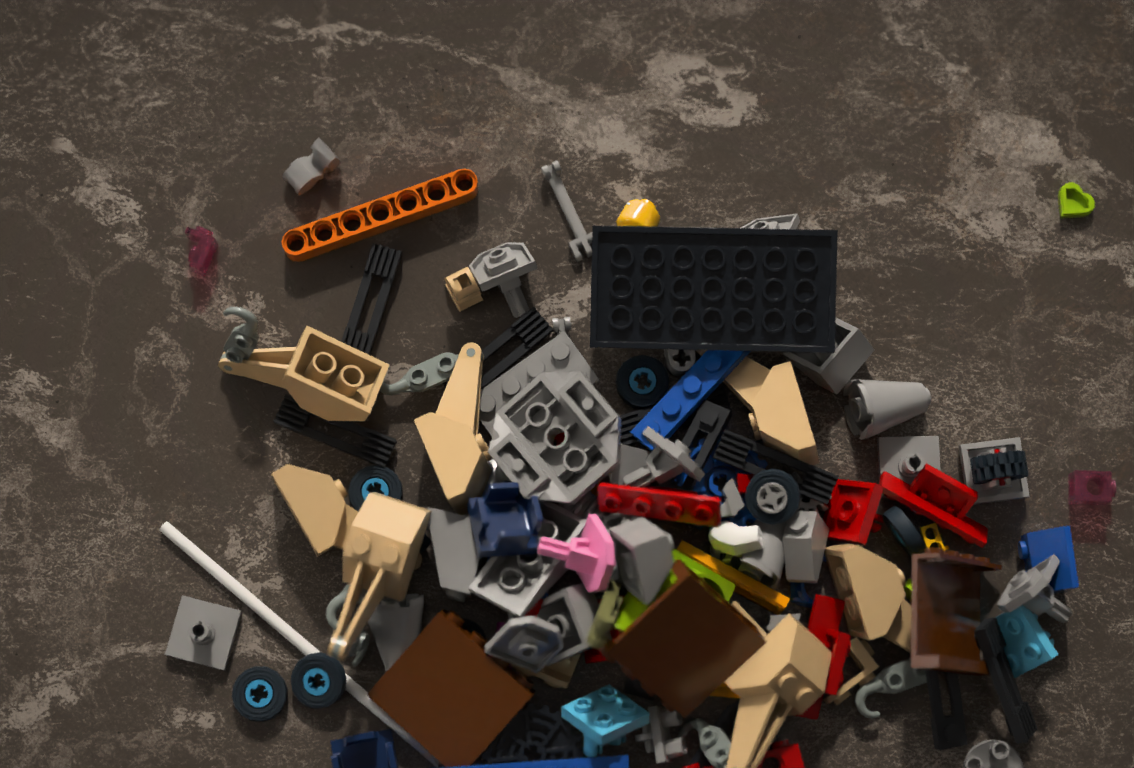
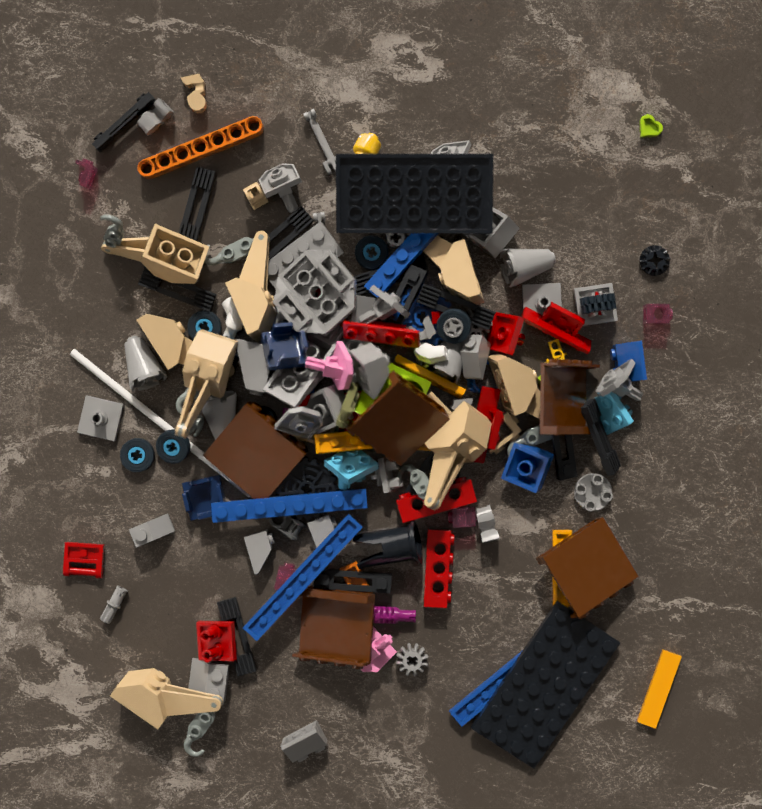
camera: 10 degrees right, 10 degrees up
black bush [882,506,926,557] -> none
none -> black container [92,92,156,153]
none -> light grey cone [124,336,167,391]
none -> tan leg [181,74,207,113]
none -> white arm [222,297,243,340]
none -> light orange tile [314,432,373,454]
none -> blue slope [501,443,555,493]
none -> black gear [639,245,671,276]

